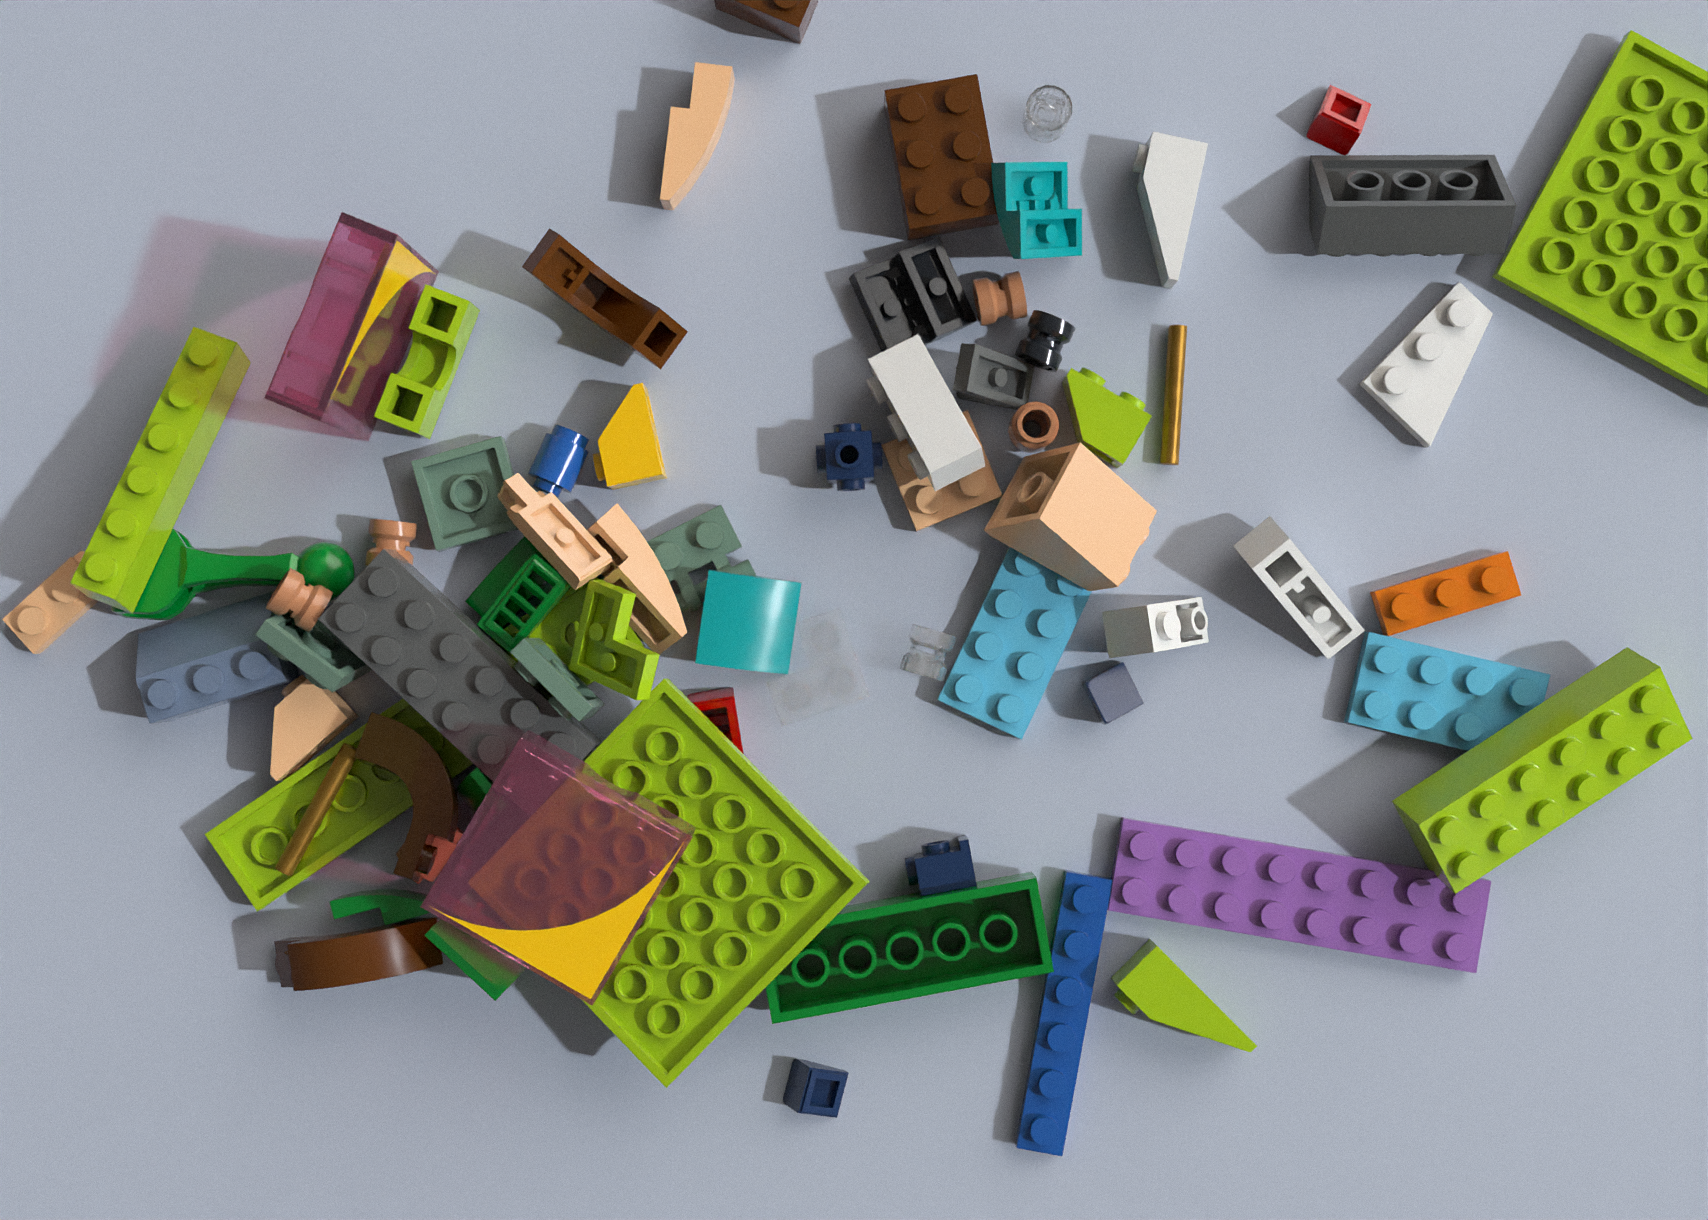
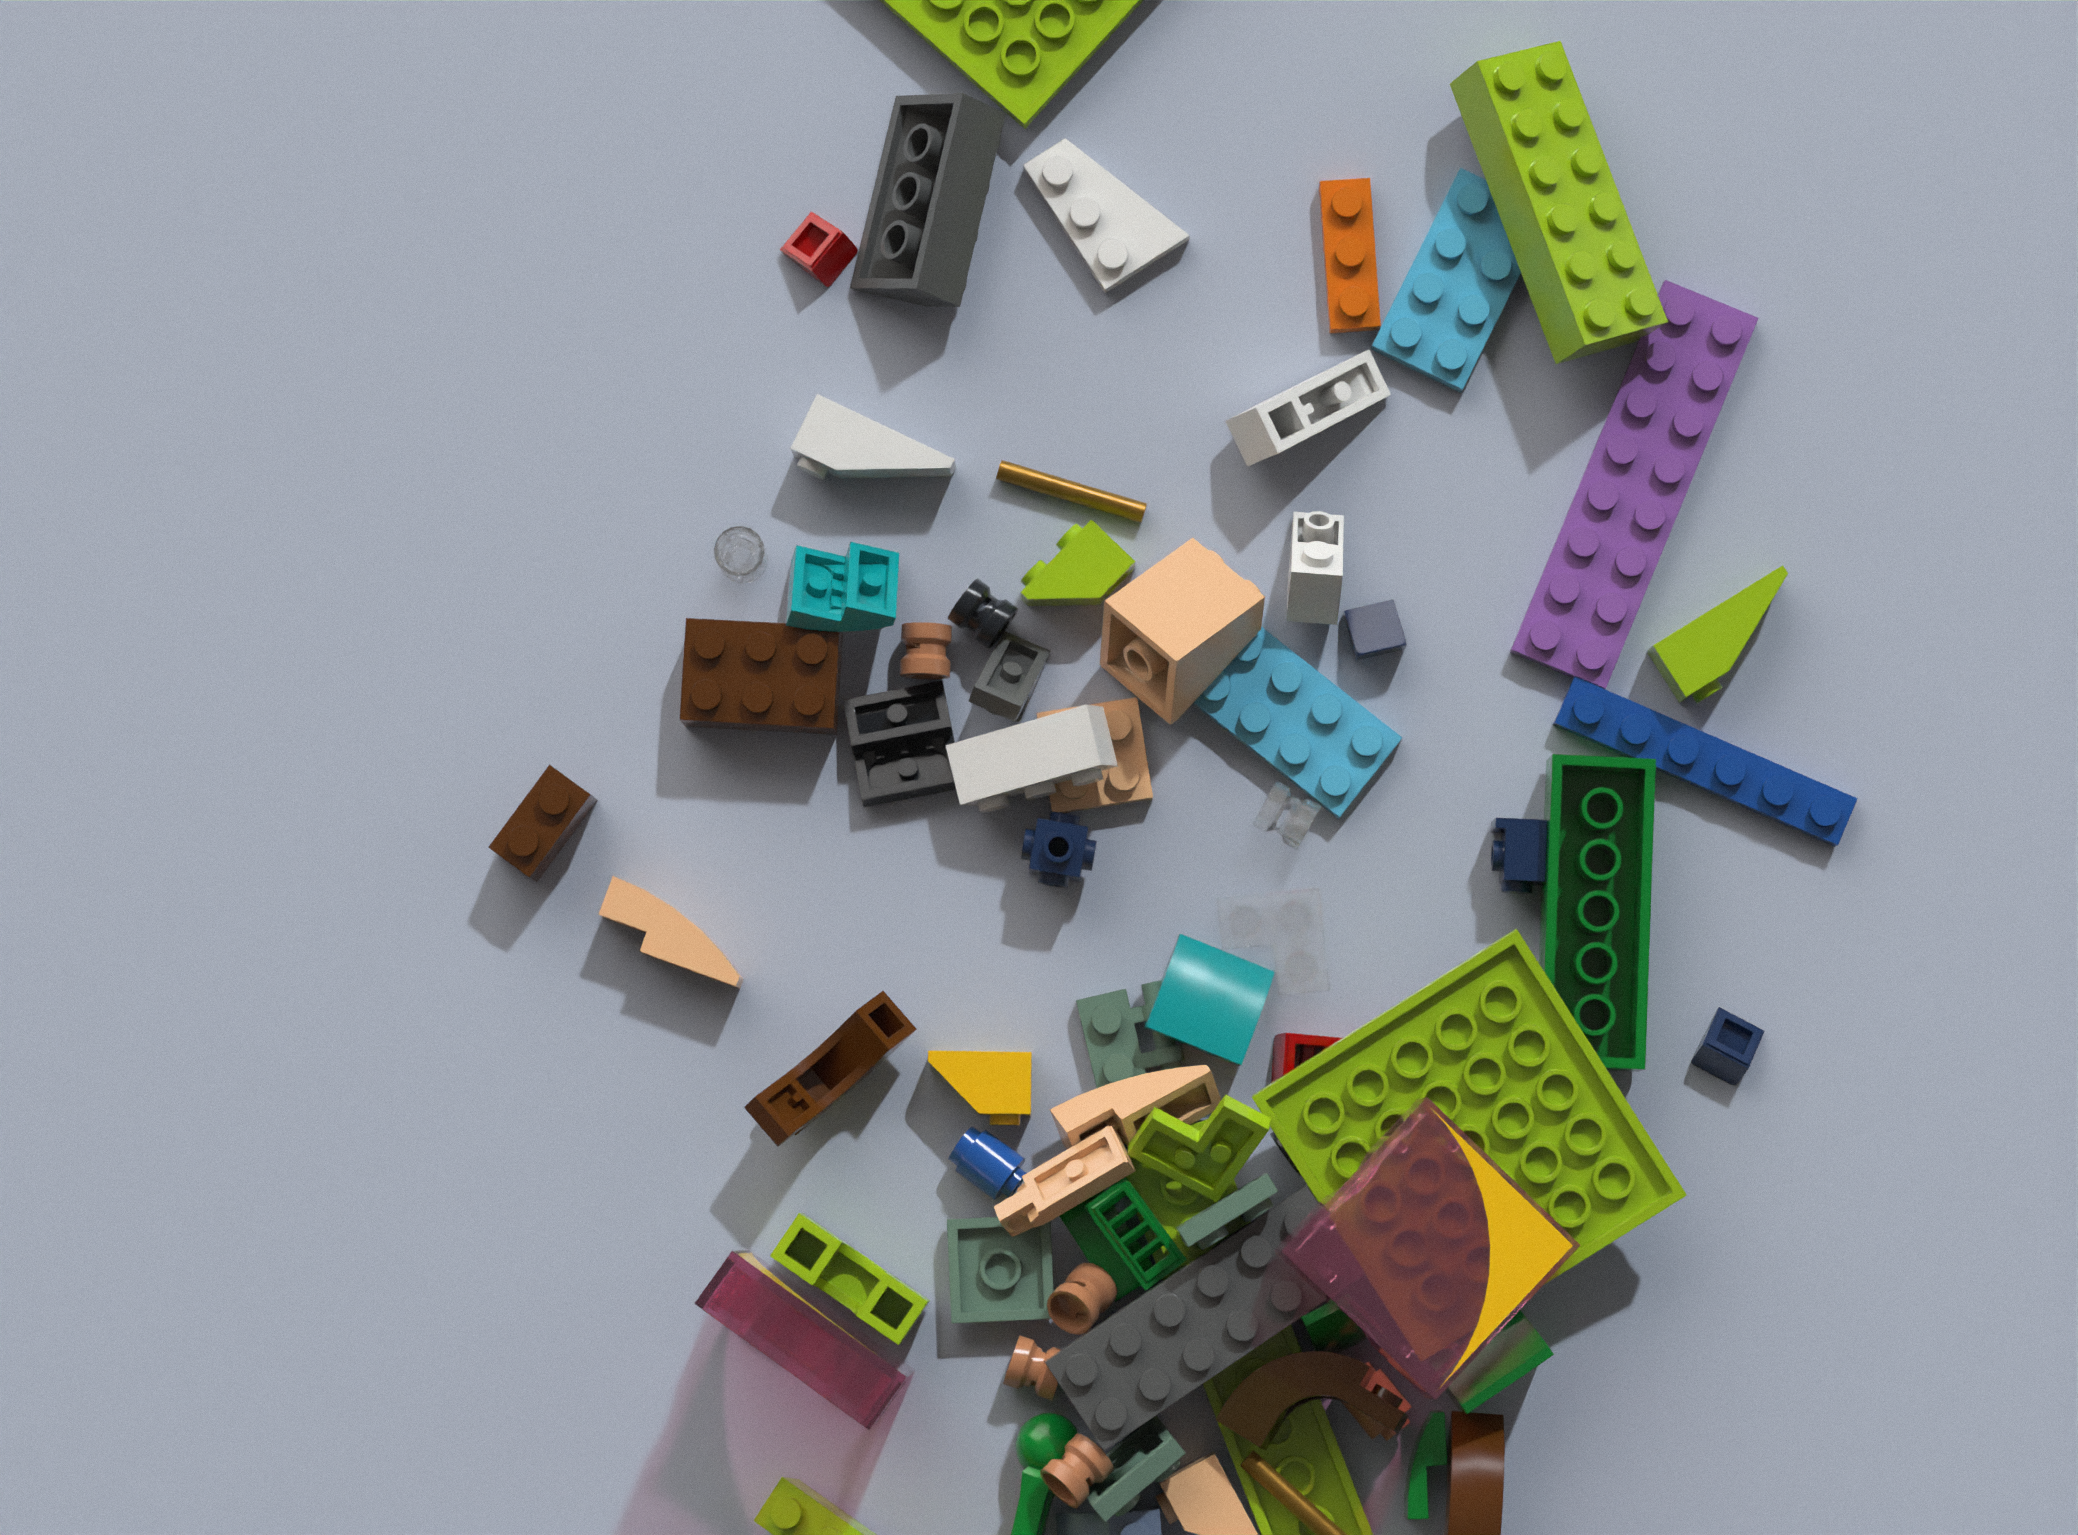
camera: 70 degrees left, 5 degrees down
nougat brick [1008,402,1059,453] -> none
none -> nougat wheel [1047,1263,1117,1335]

